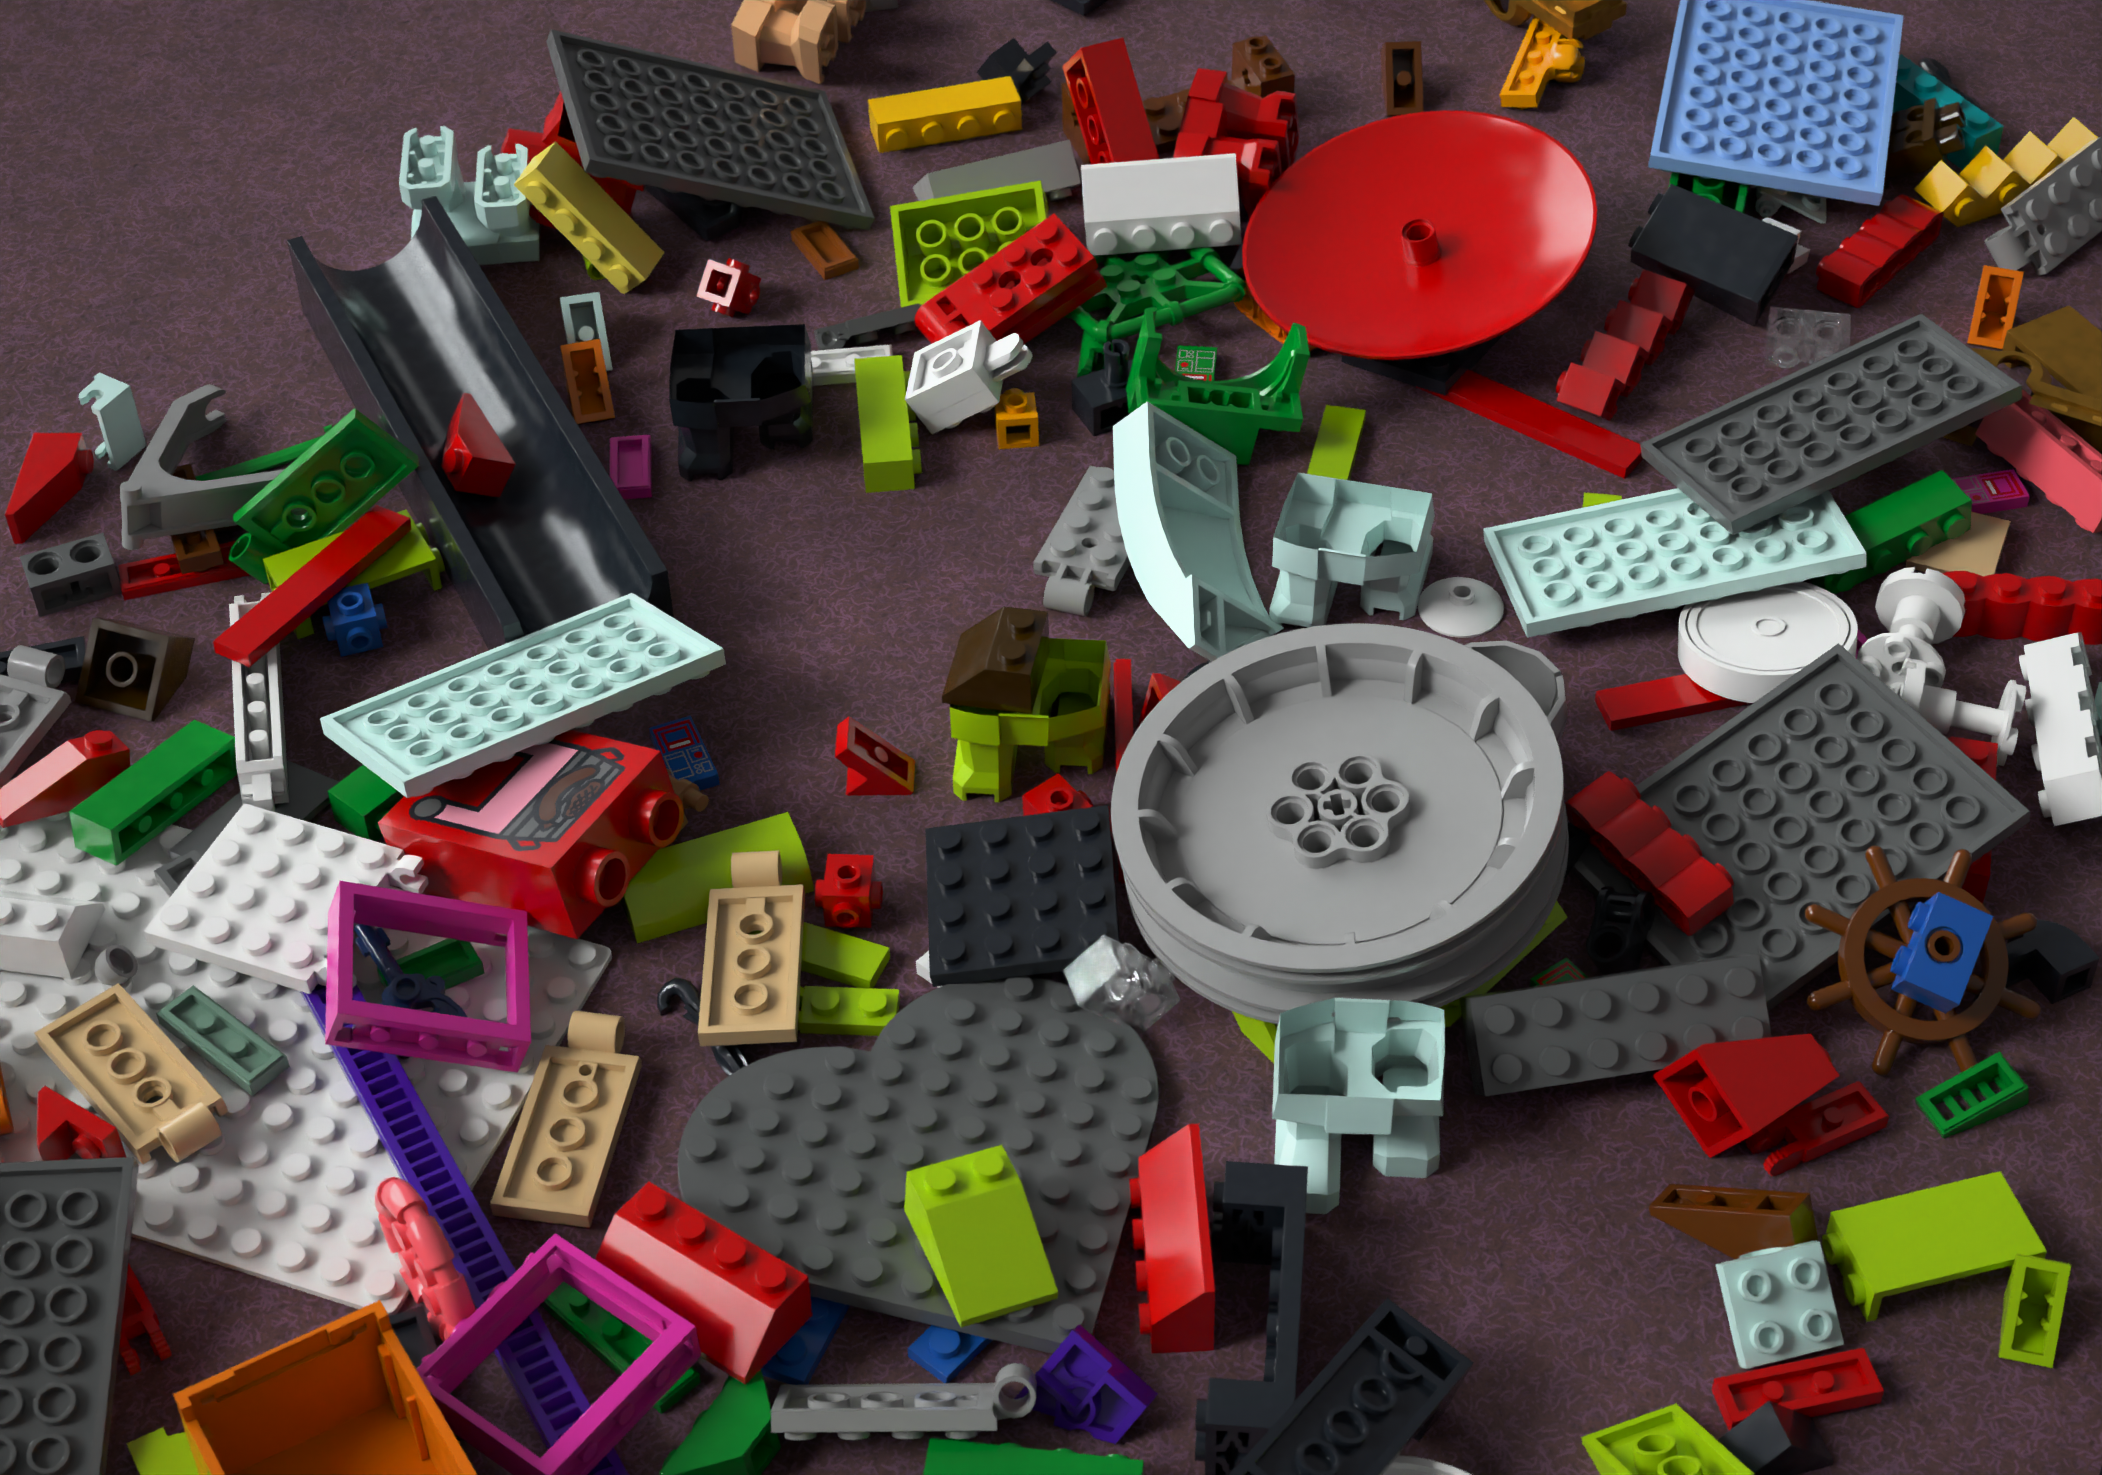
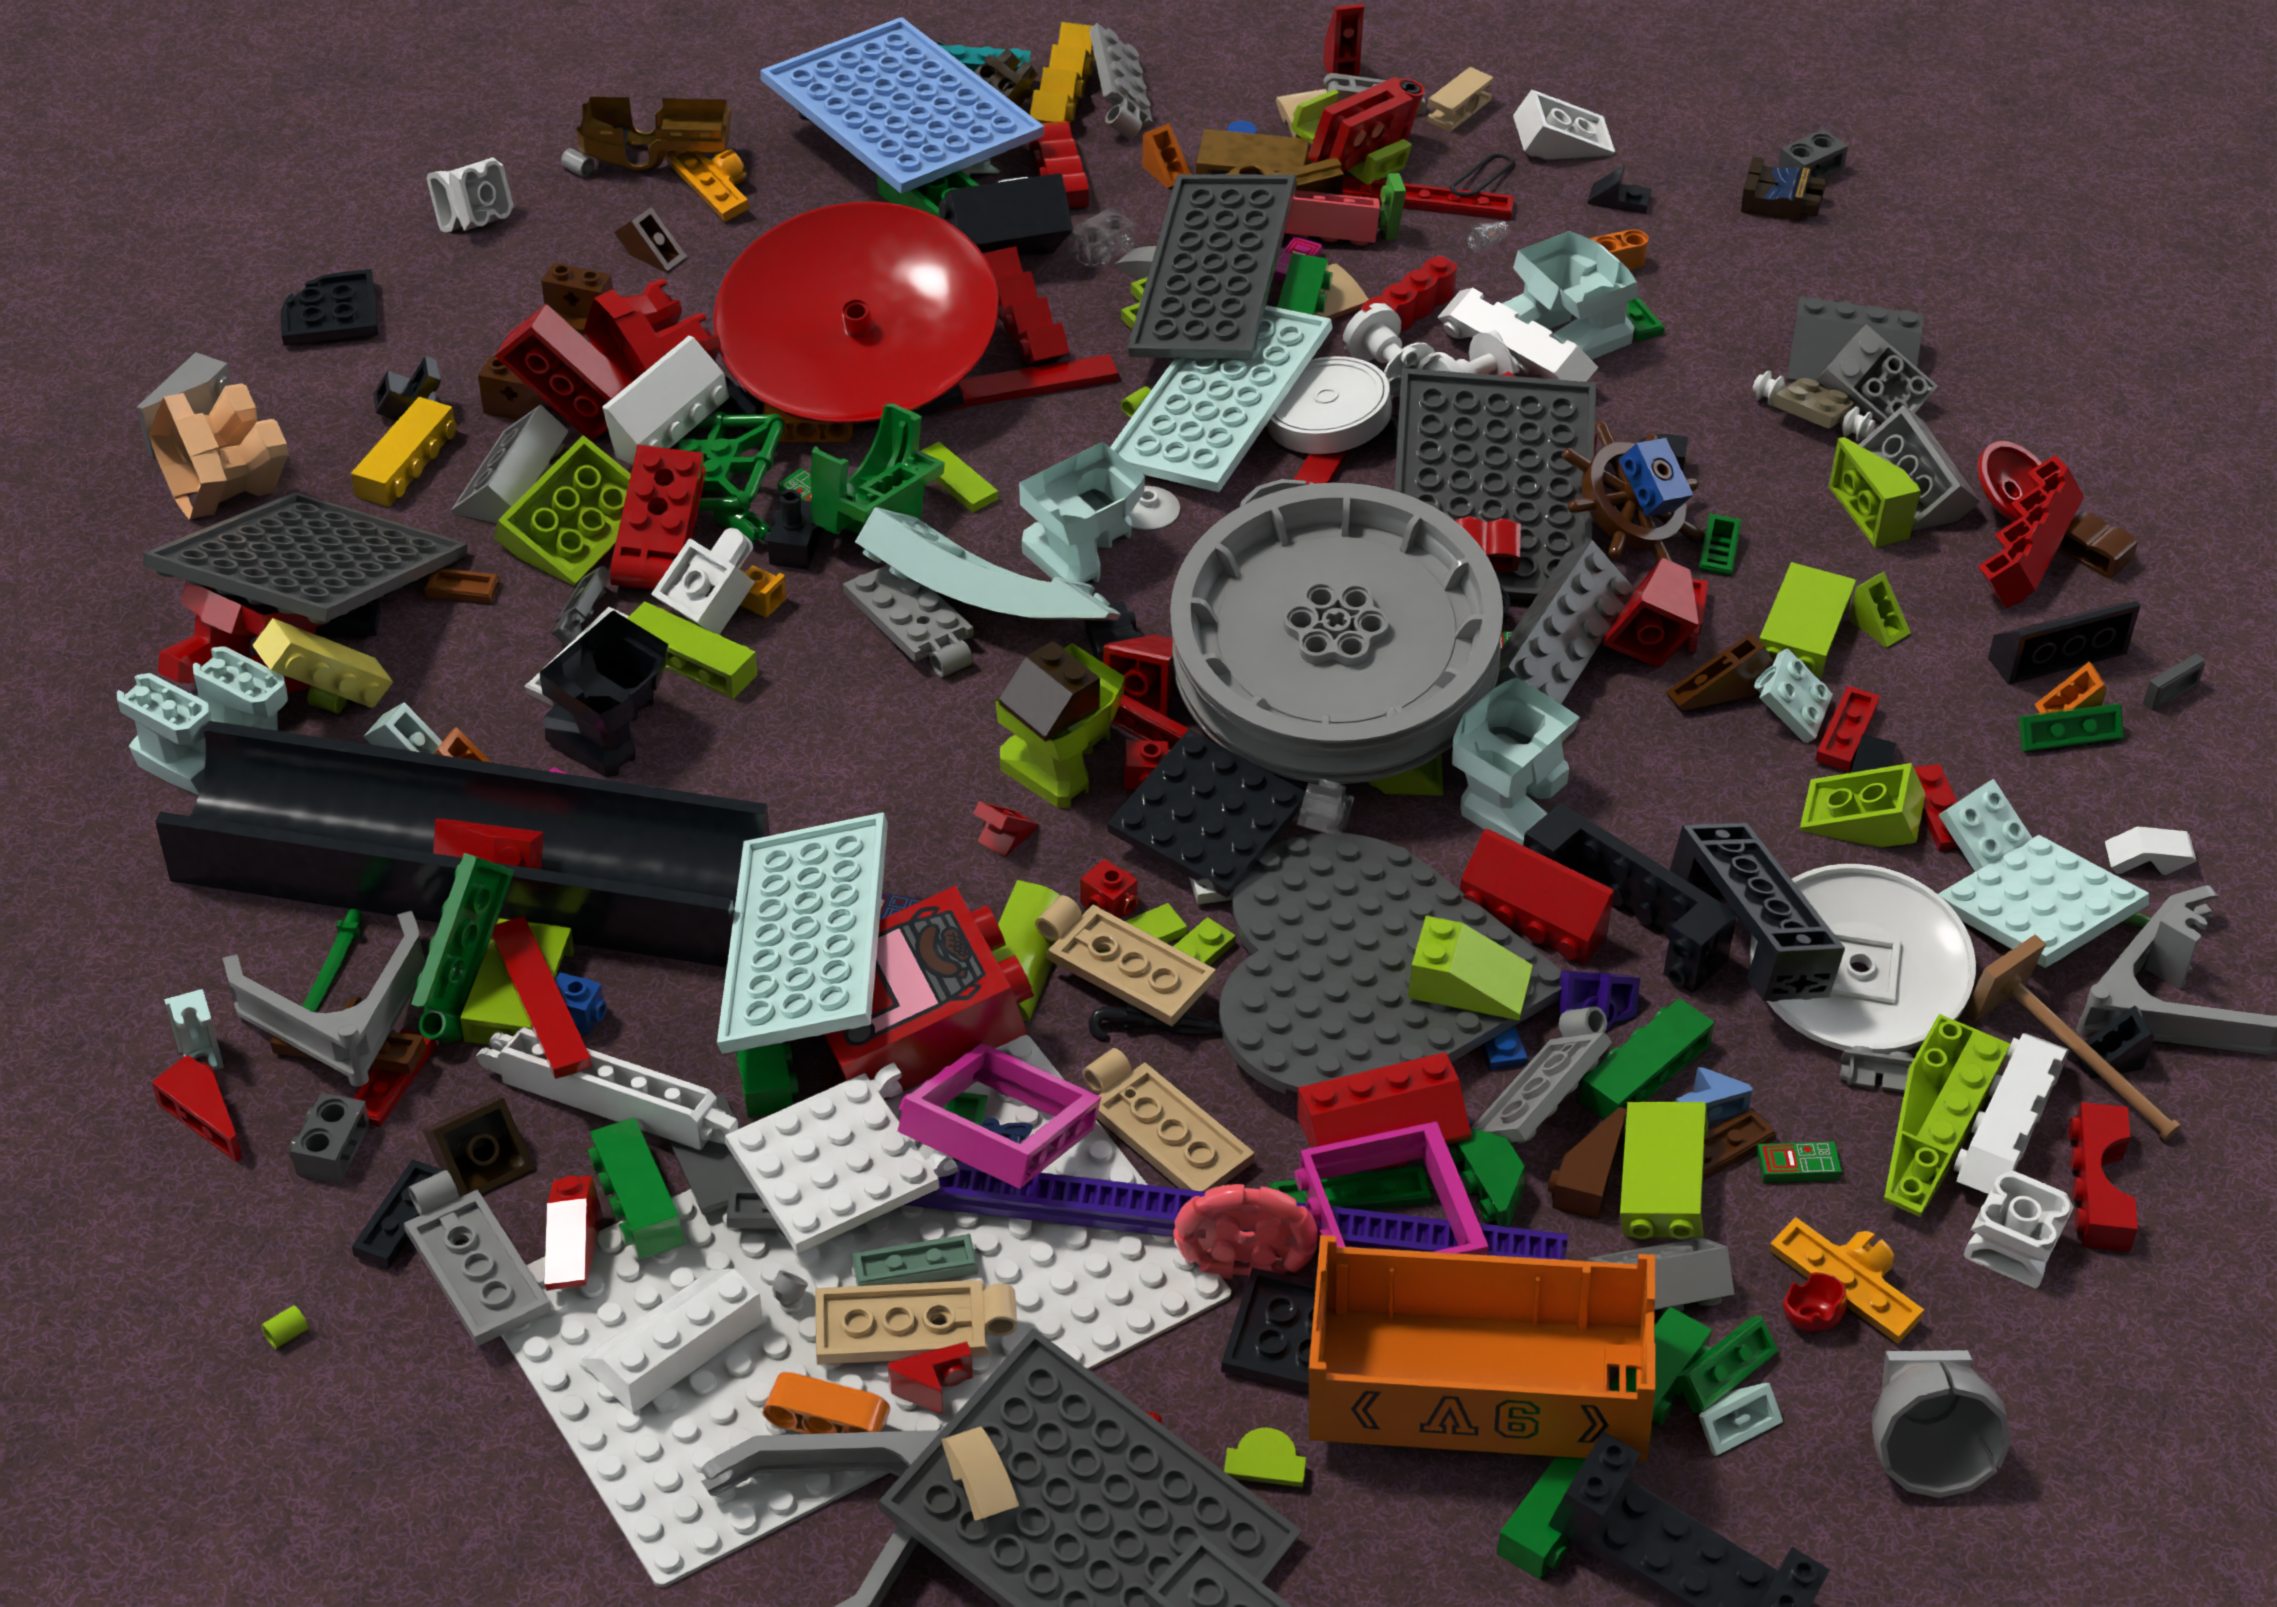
camera: 55 degrees left, 0 degrees up
red brick [696,258,761,317] -> none

